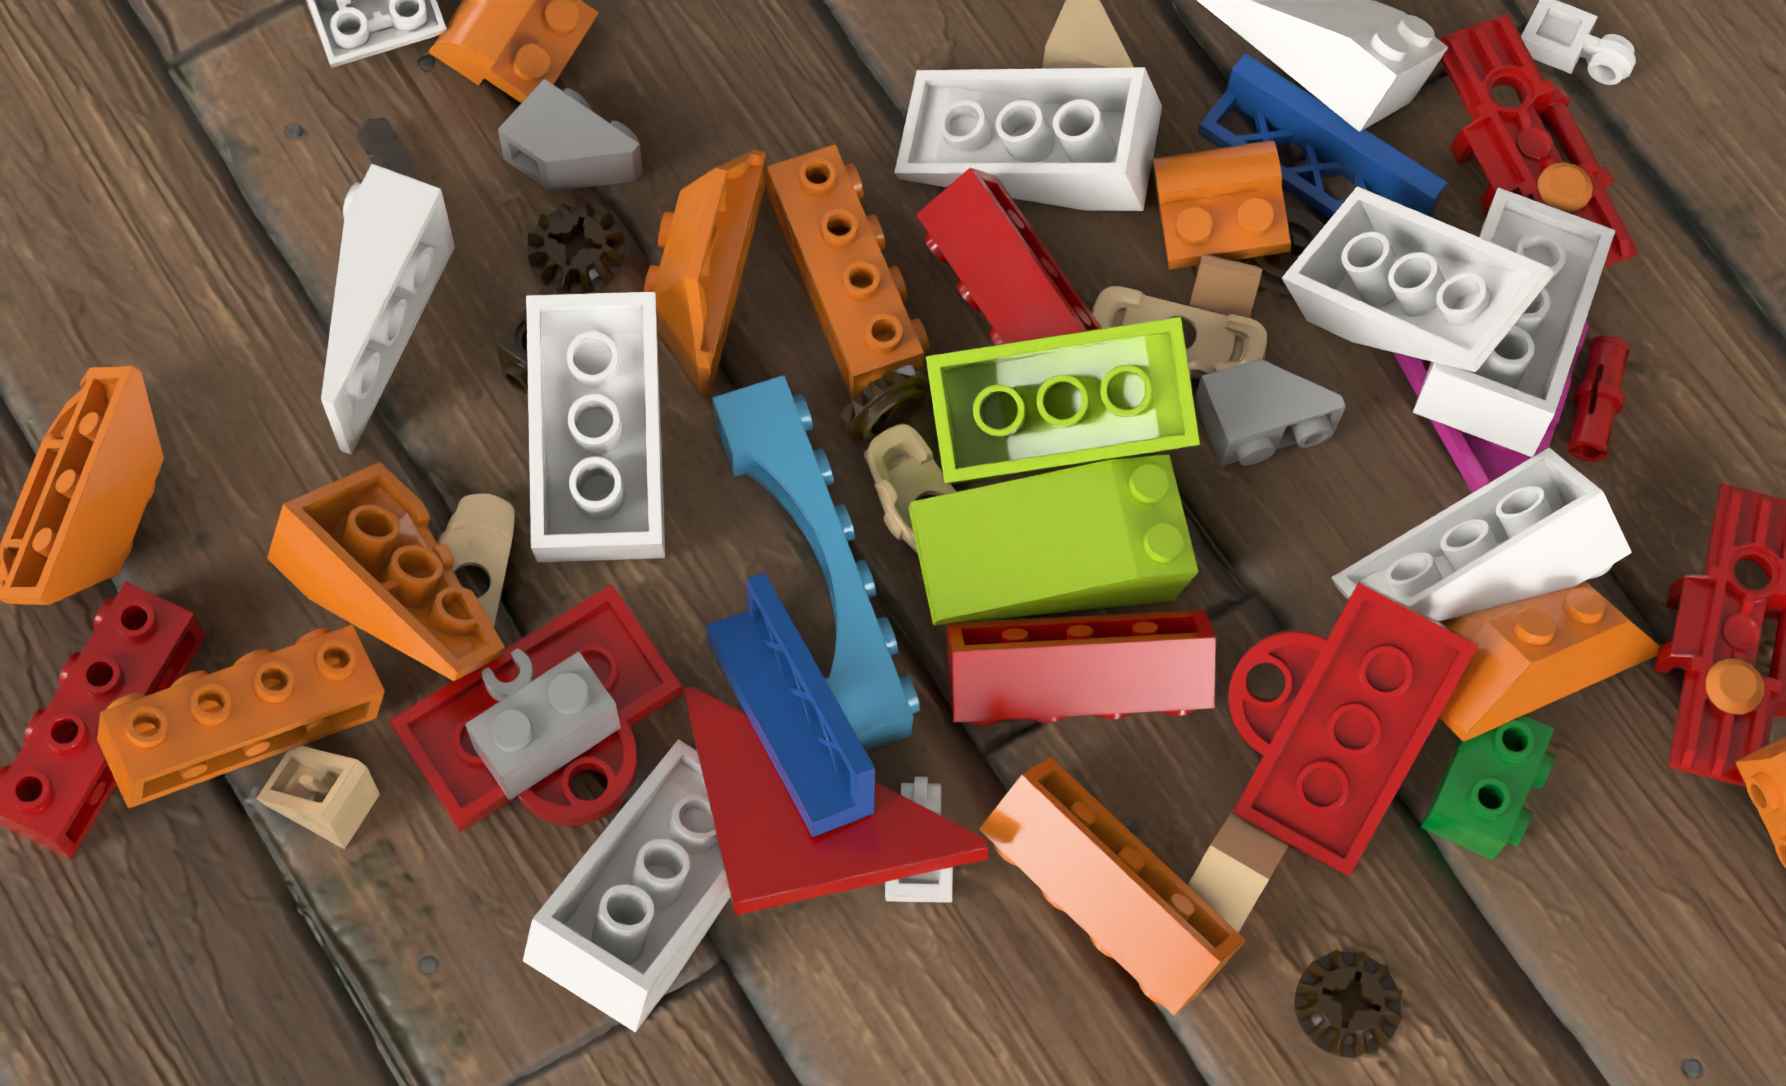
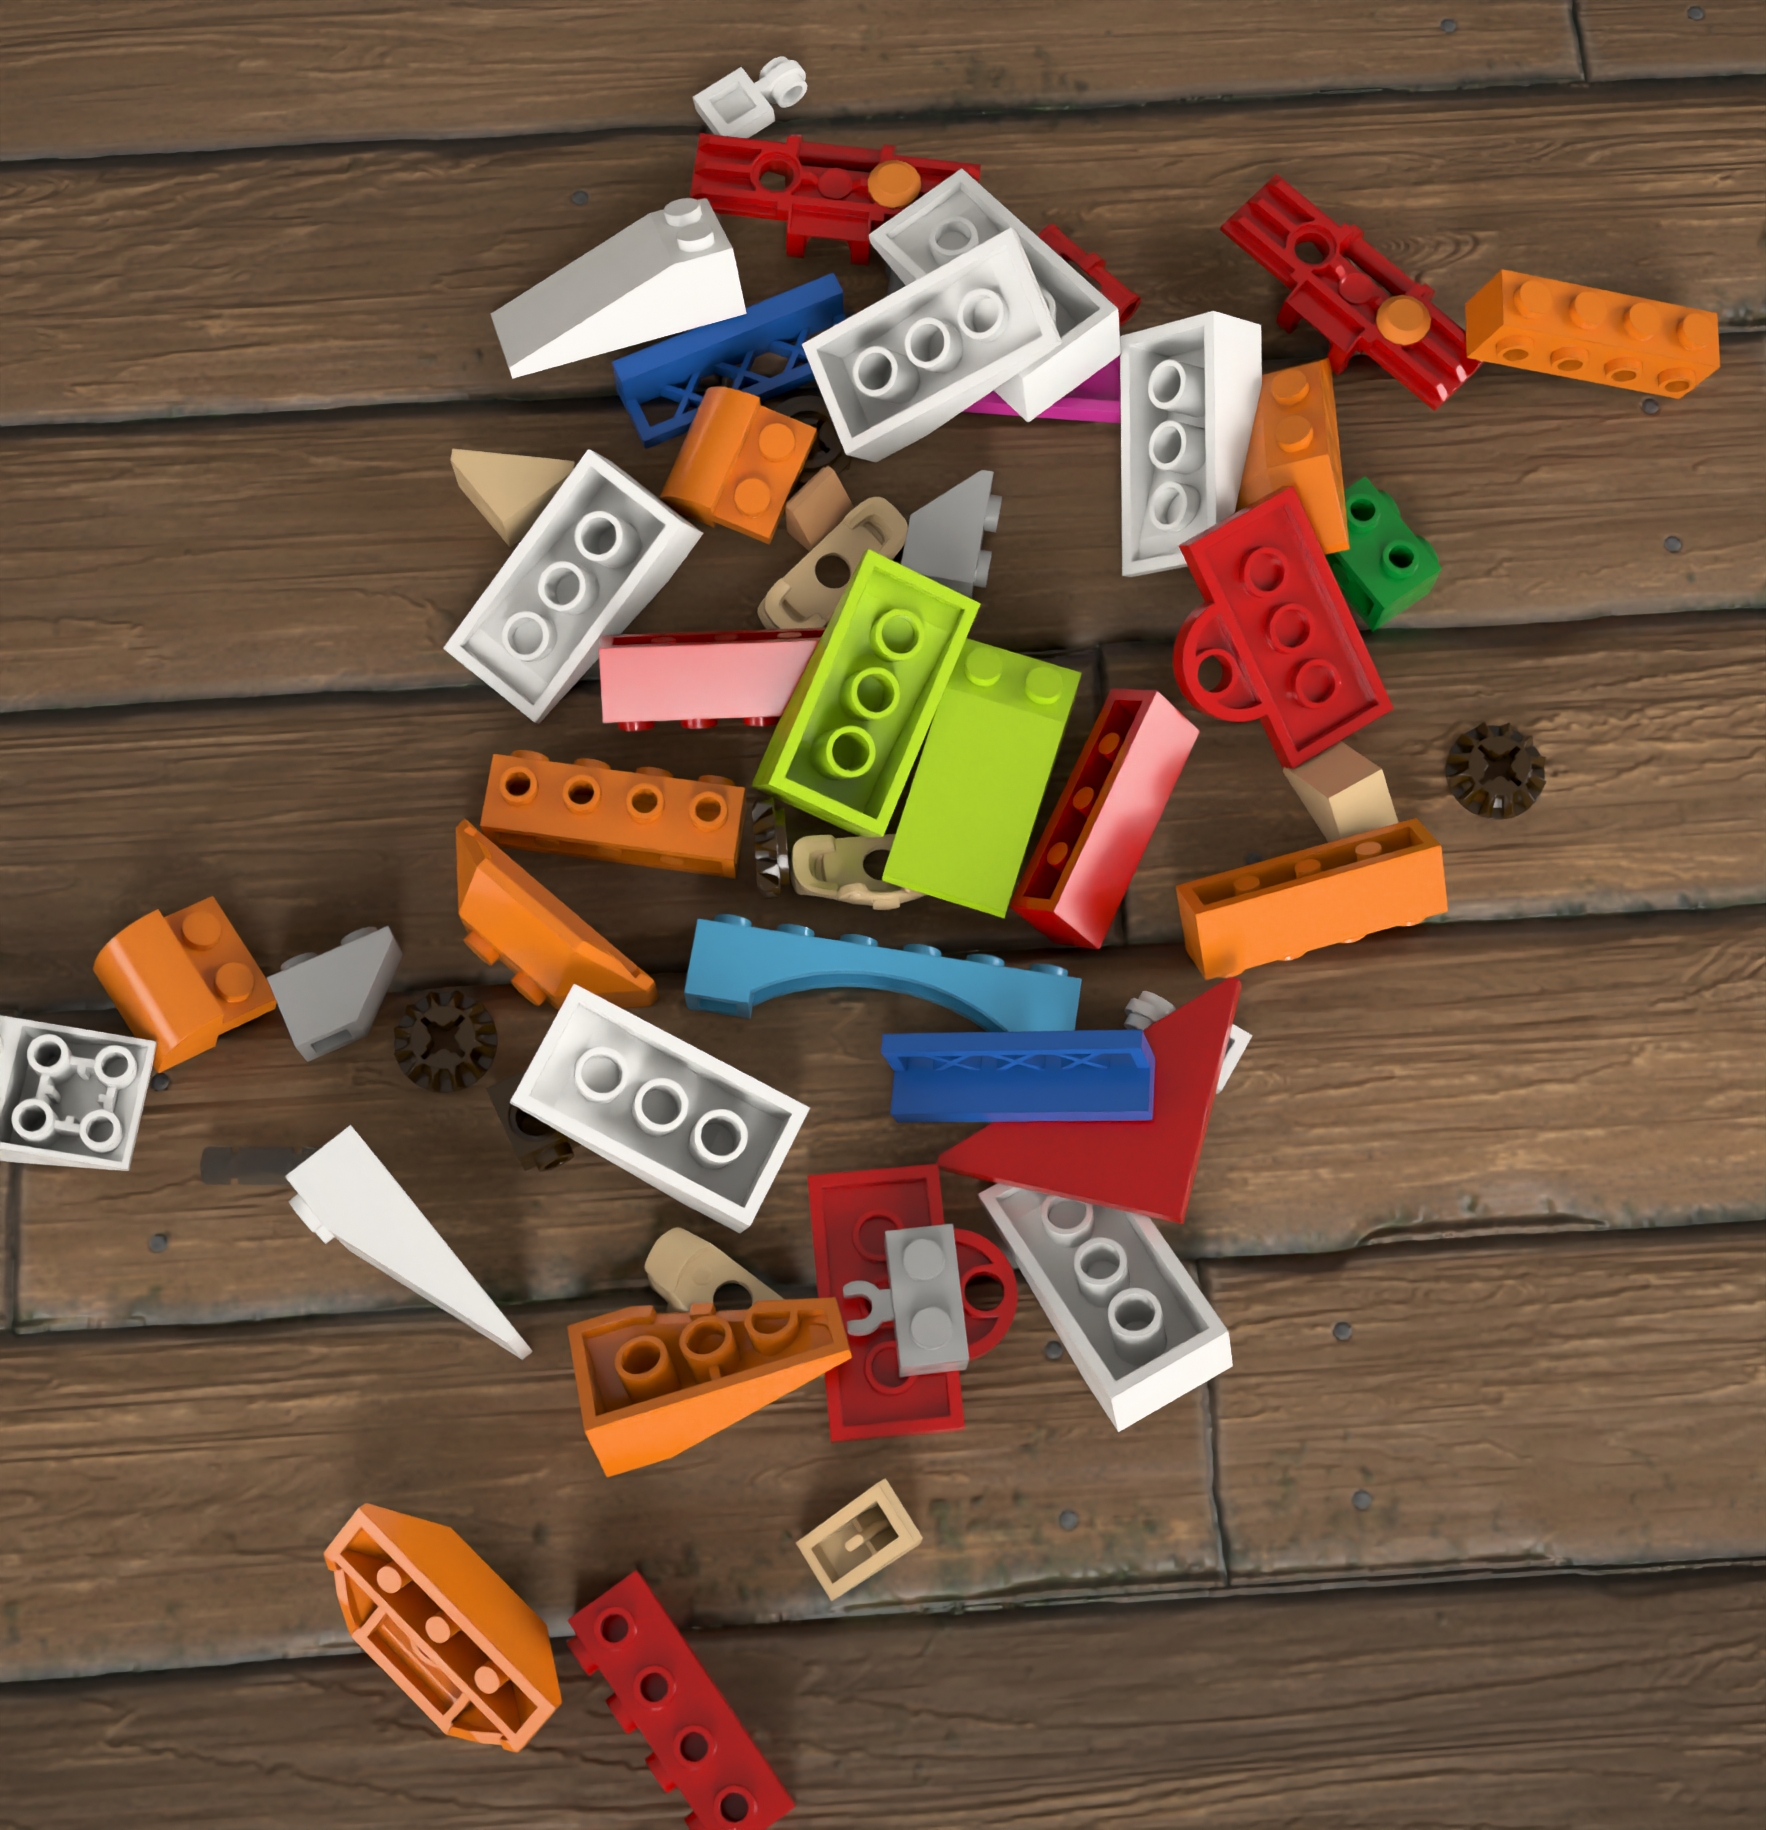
camera: 60 degrees left, 5 degrees up
orange brick [97,625,385,809] -> none

